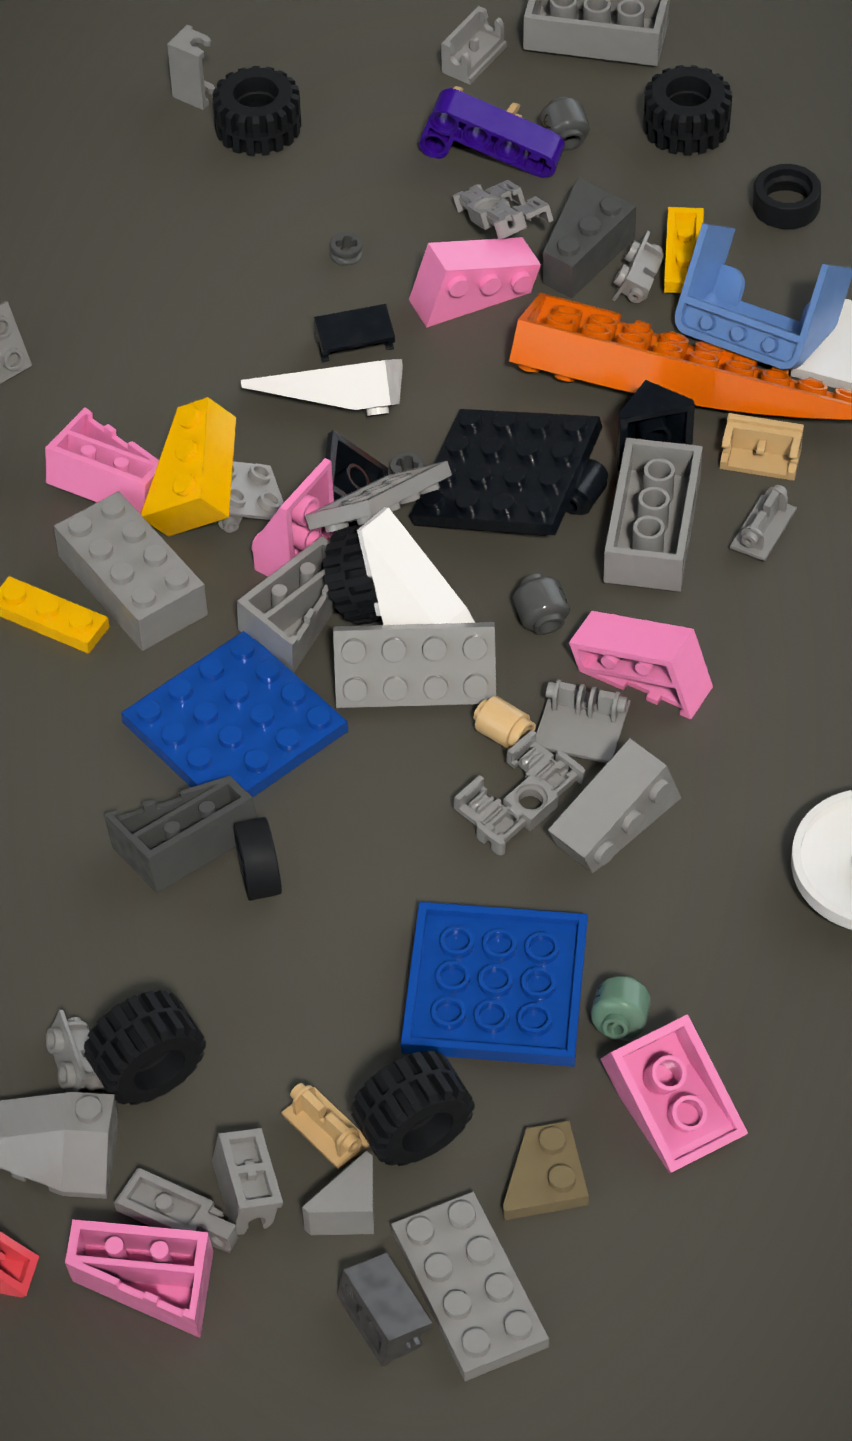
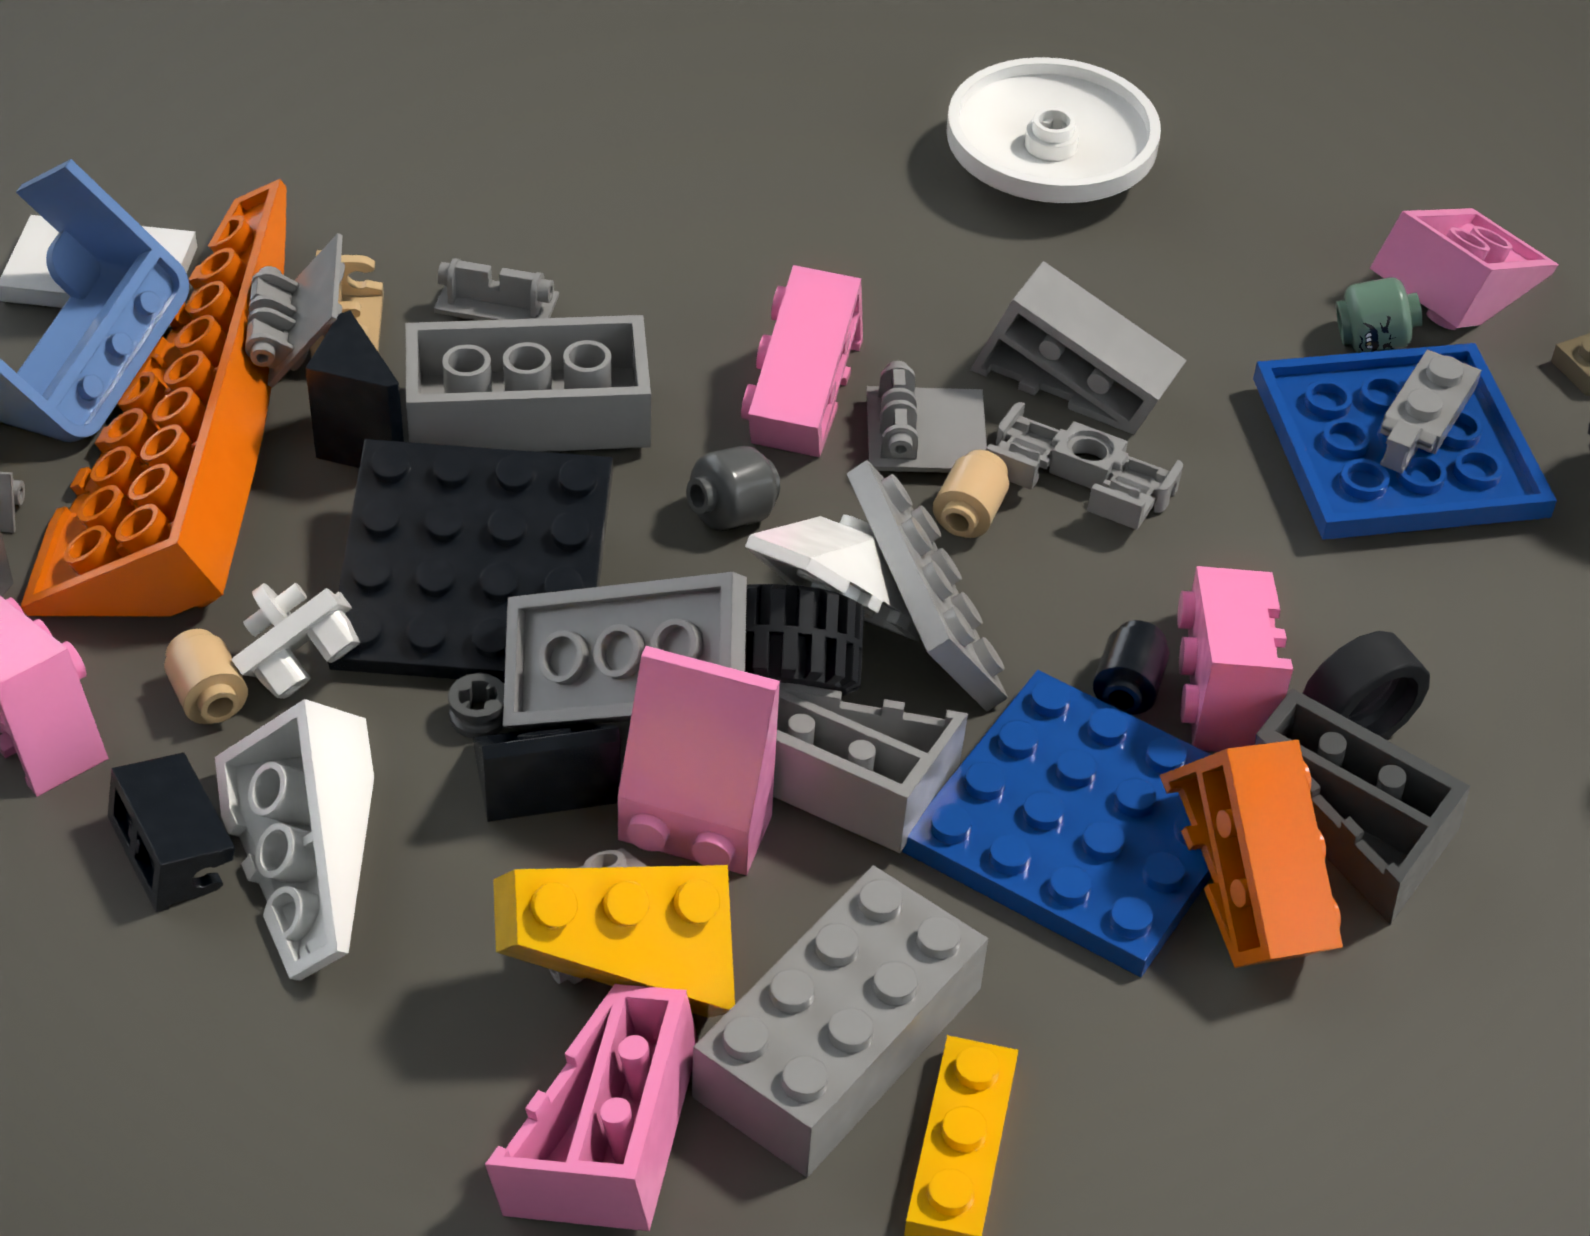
camera: 110 degrees left, 5 degrees down
none -> tan brick [164,629,248,724]
none -> white hips [231,583,360,699]
none -> light grey hinge [245,233,345,388]
none -> black brick [1093,620,1169,715]
none -> orange wedge [1159,740,1343,968]
none -> bright pink wedge [1178,566,1293,752]
none -> light grey hinge [1380,349,1482,474]

